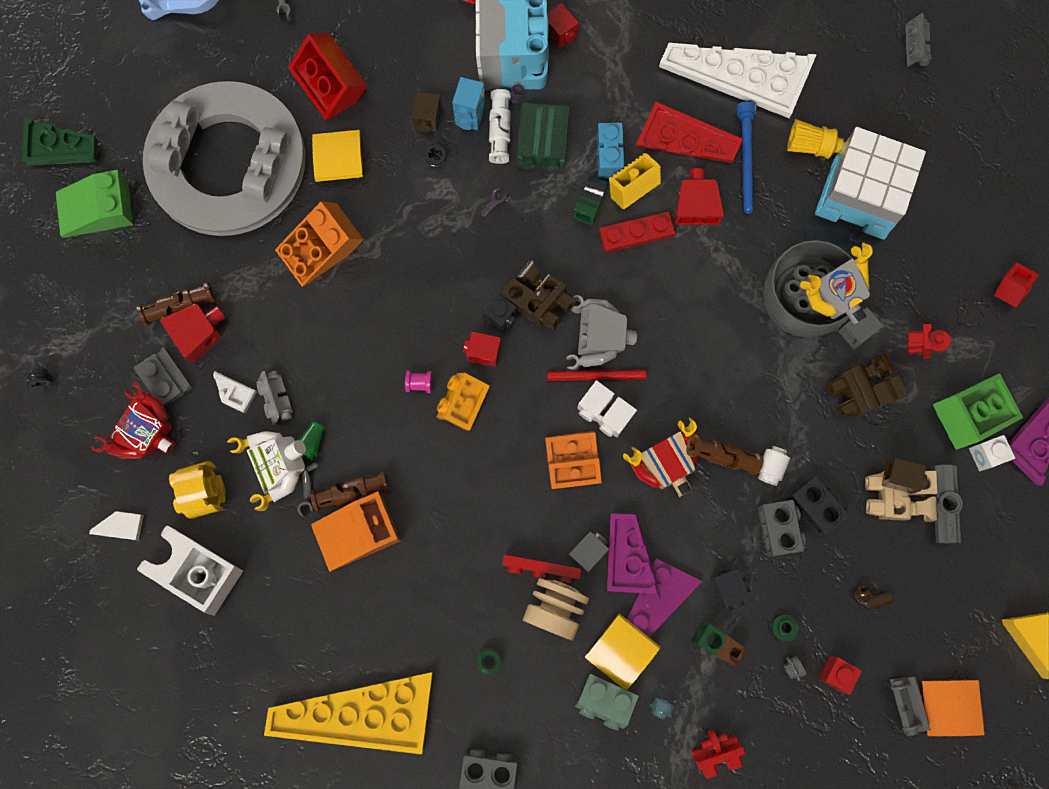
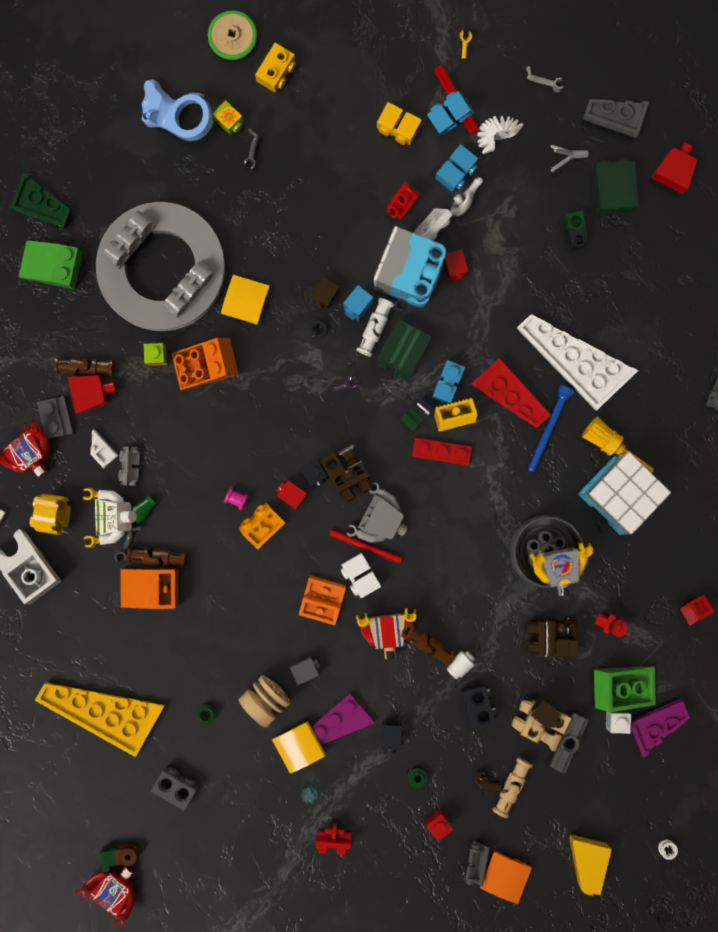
camera: 25 degrees right, 10 degrees up
red slope [288,33,367,120] -> none
red plate [502,555,581,584] -> none
sand green bracket [575,674,639,730] -> none
magenta wing [607,514,660,594] -> none
red torso [674,168,724,225] -> none
leg [691,621,746,668] -> none
dark grey brick [758,500,806,557] -> none
dark grey plate [783,656,807,681] -> none
dark grey brick [838,307,884,349] -> none
none -> lime brick [144,343,168,366]
none -> tan piece [492,757,533,818]

